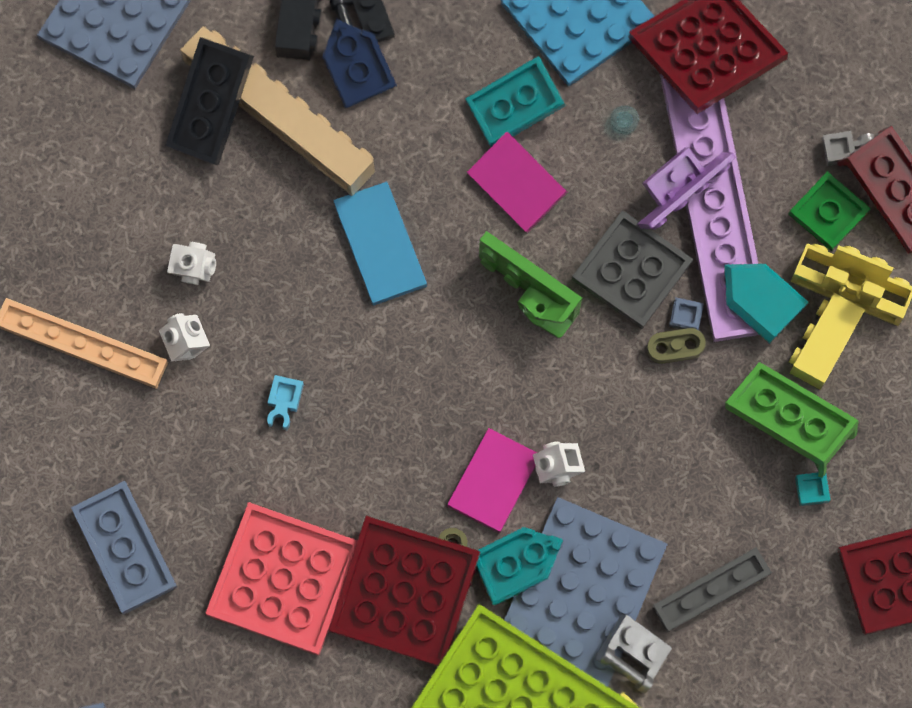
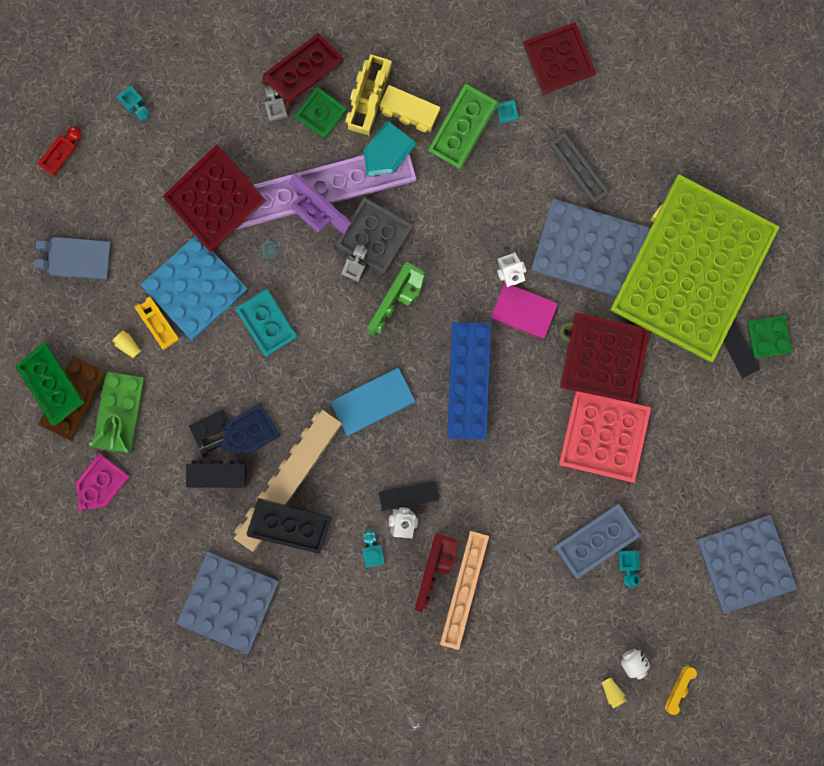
camera: 95 degrees left, 10 degrees up
white brick [159,313,210,361] -> none
medium azure plate [267,375,304,430] -> none
dark pink tile [467,132,568,233] -> none
teal tile [476,527,563,606] -> none
flat silver plate [596,614,672,694] -> none
olive plate [647,328,706,364] -> none
sand blue tile [669,297,704,330] -> none
none -> light grey plate [341,245,368,282]
none -> teal plate [362,529,385,568]
none -> black tile [379,481,439,511]
none -> dark red plate [414,533,457,612]
none -> blue brick [447,322,491,441]
none -> teal plate [619,550,640,588]

